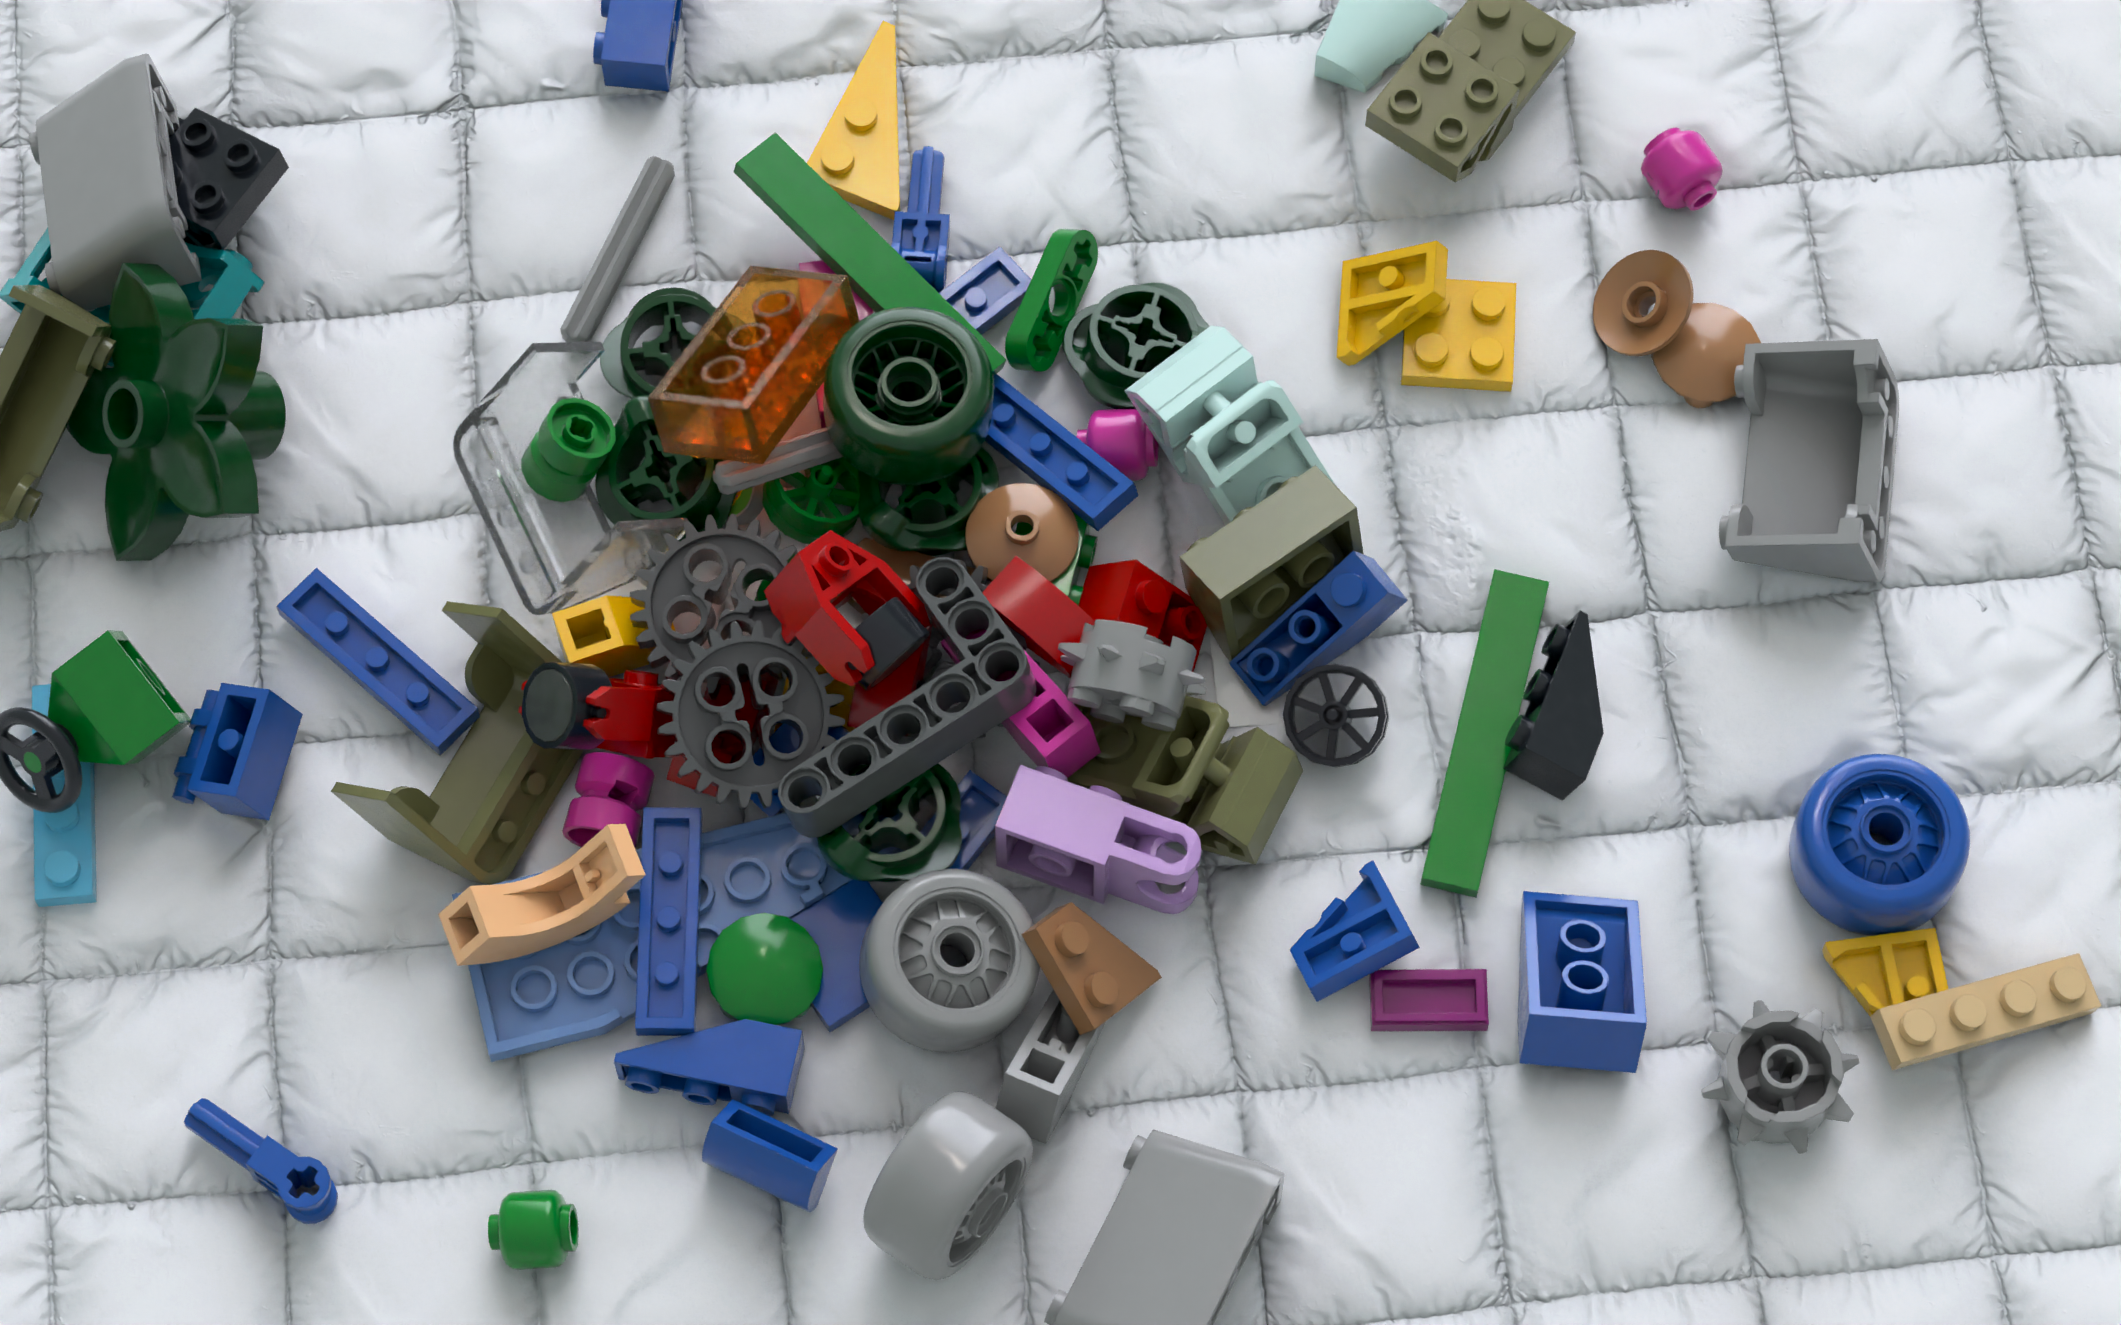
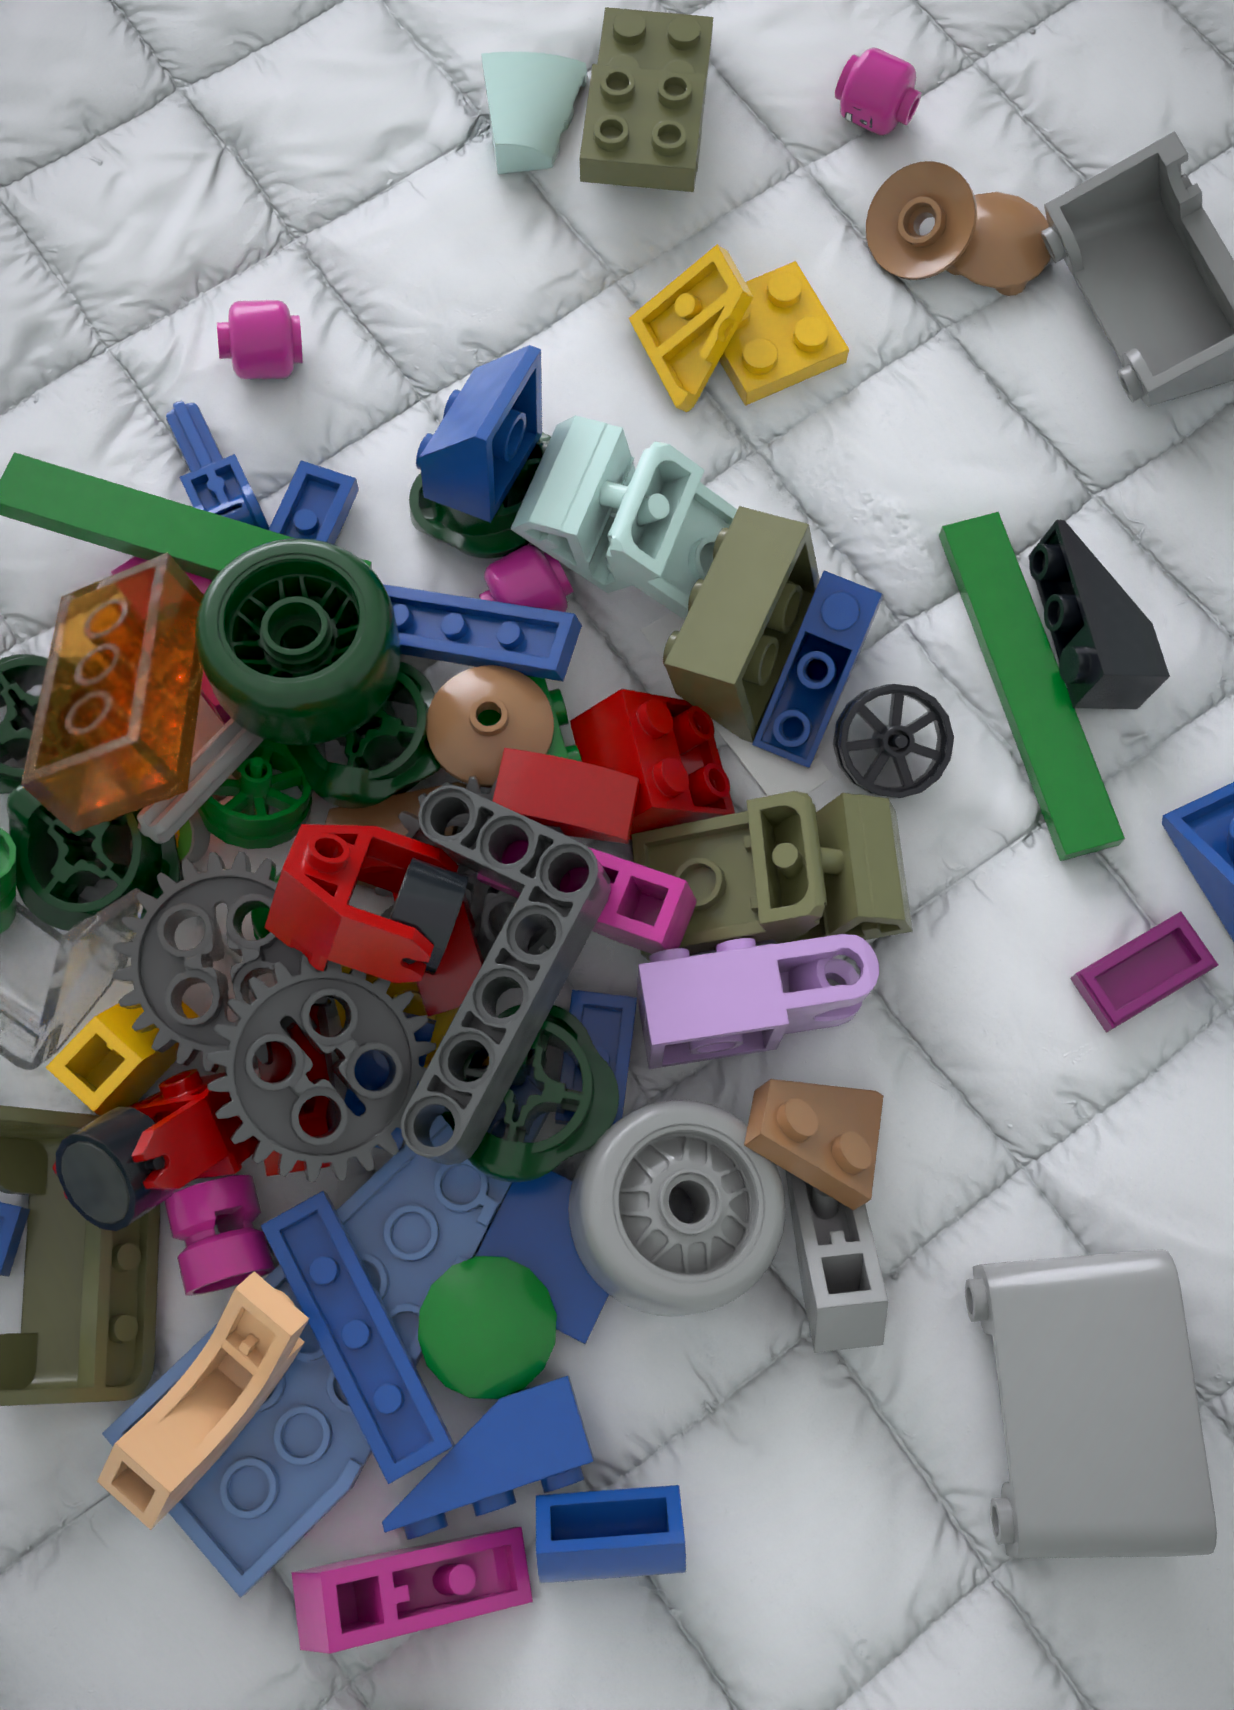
camera: 30 degrees left, 5 degrees up
yellow wing [807,21,900,220] -> none
light grey wheel [863,1091,1033,1280] -> none
green beam [1005,229,1098,372] -> none
light grey brick [1058,619,1207,732] -> none
blue wing [1290,860,1420,1002] -> none
none -> dark pink head [217,300,303,379]
none -> dark pink slope [291,1527,533,1654]
none -> blue slope [416,345,542,523]

